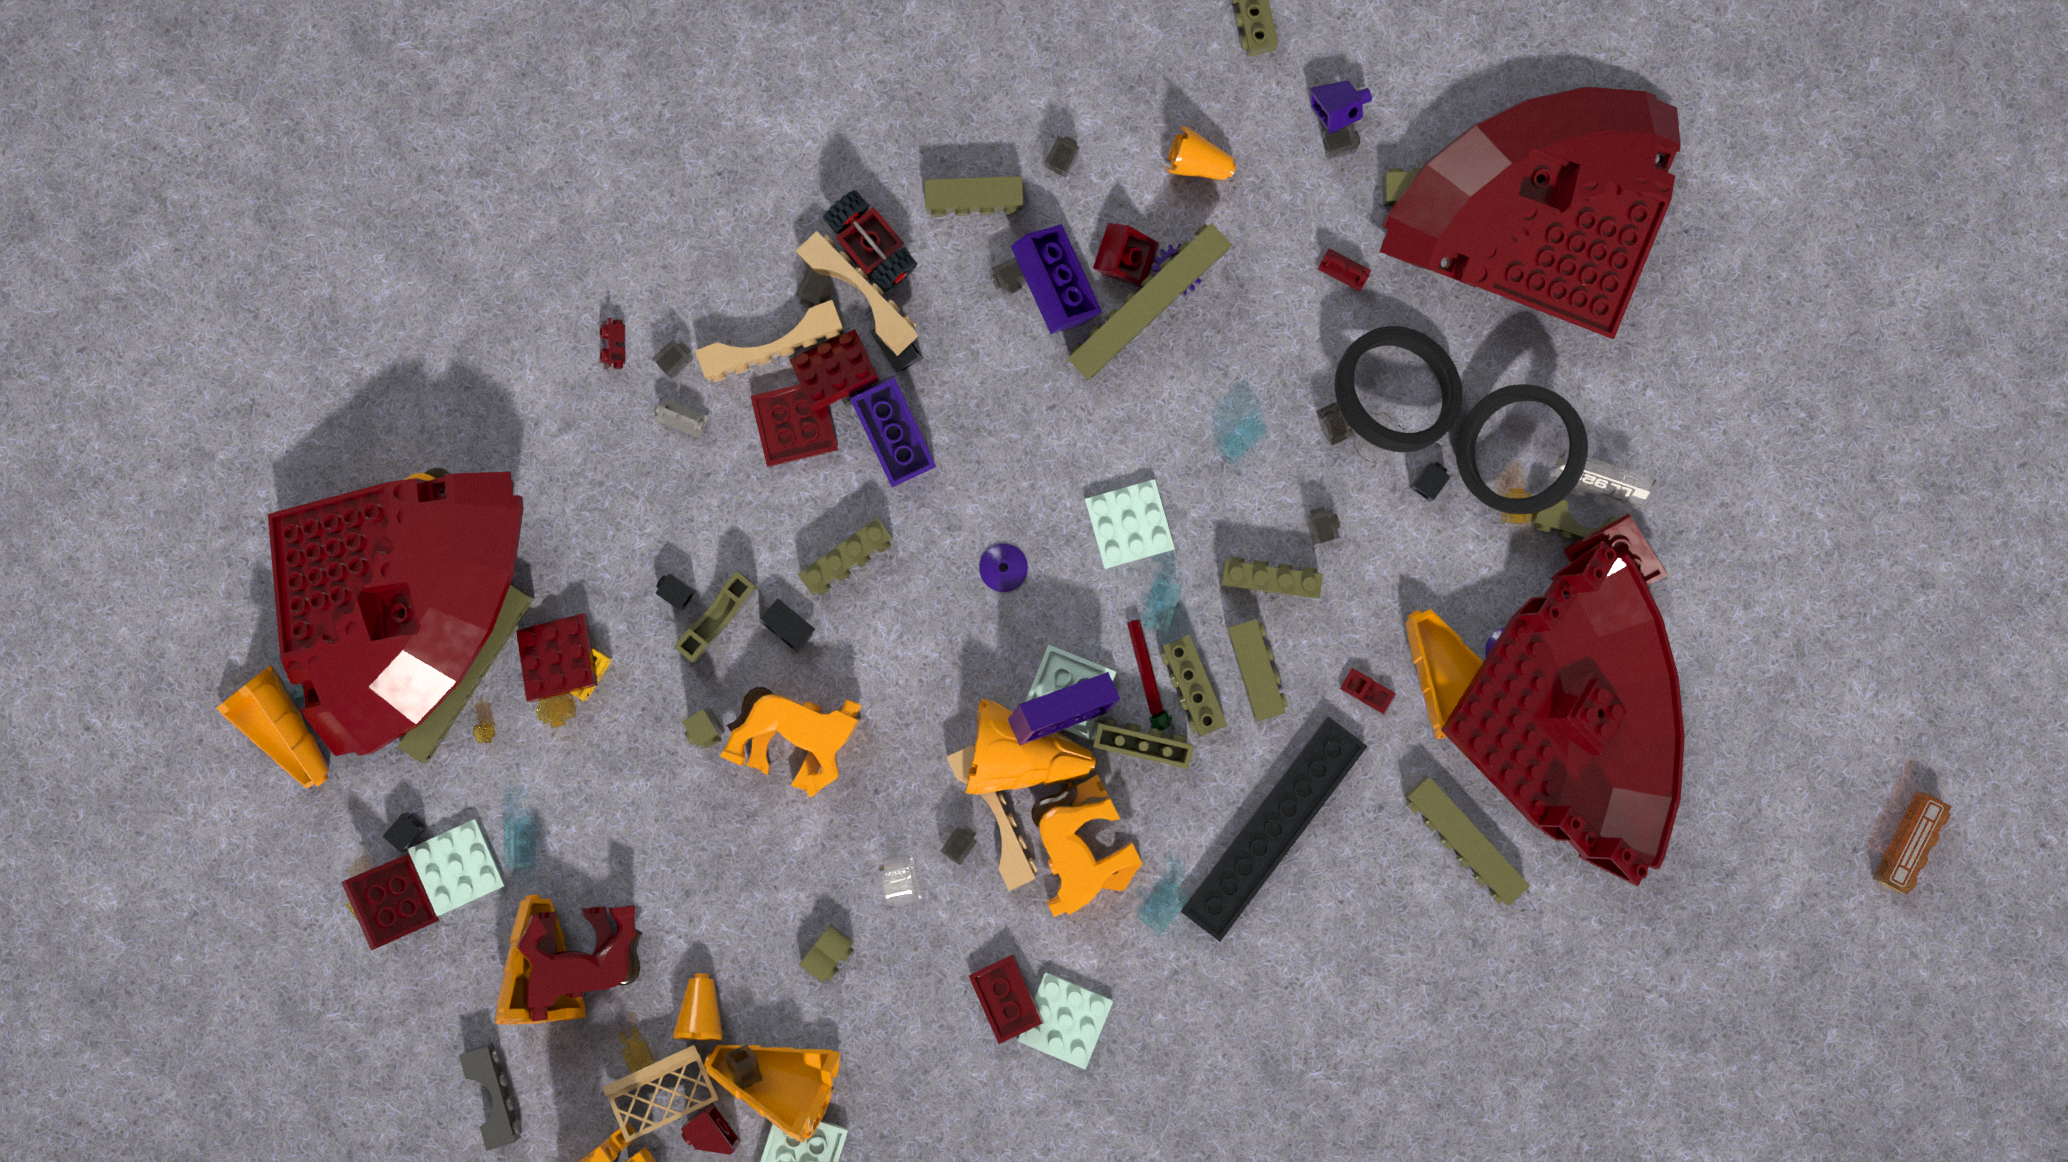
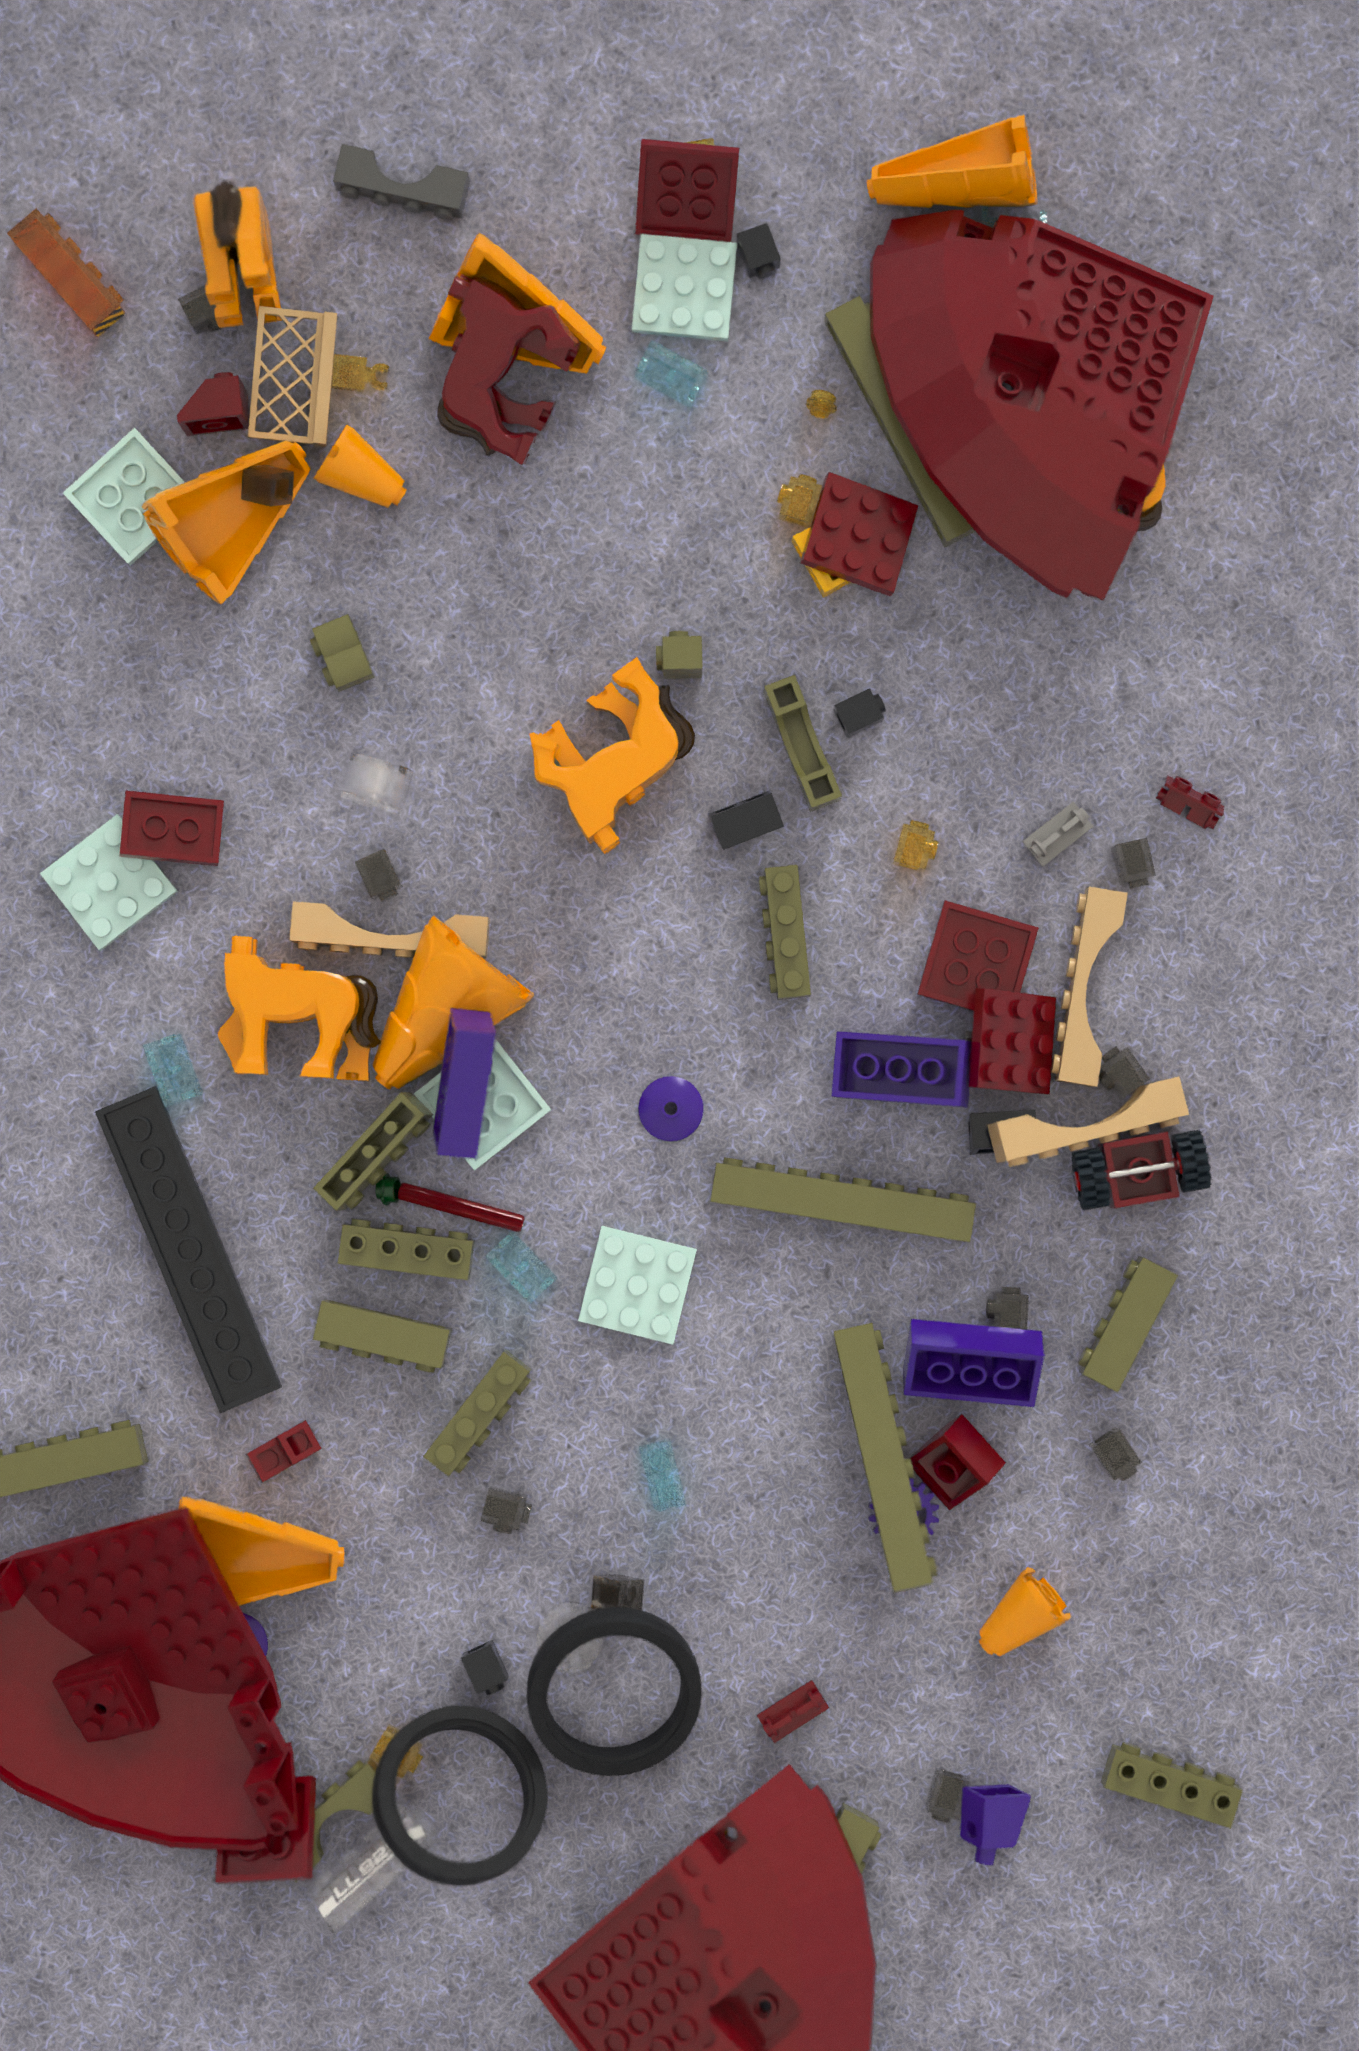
camera: 125 degrees right, 0 degrees up
none -> olive brick [710,1157,976,1242]
none -> clear yellow brick [892,820,939,872]

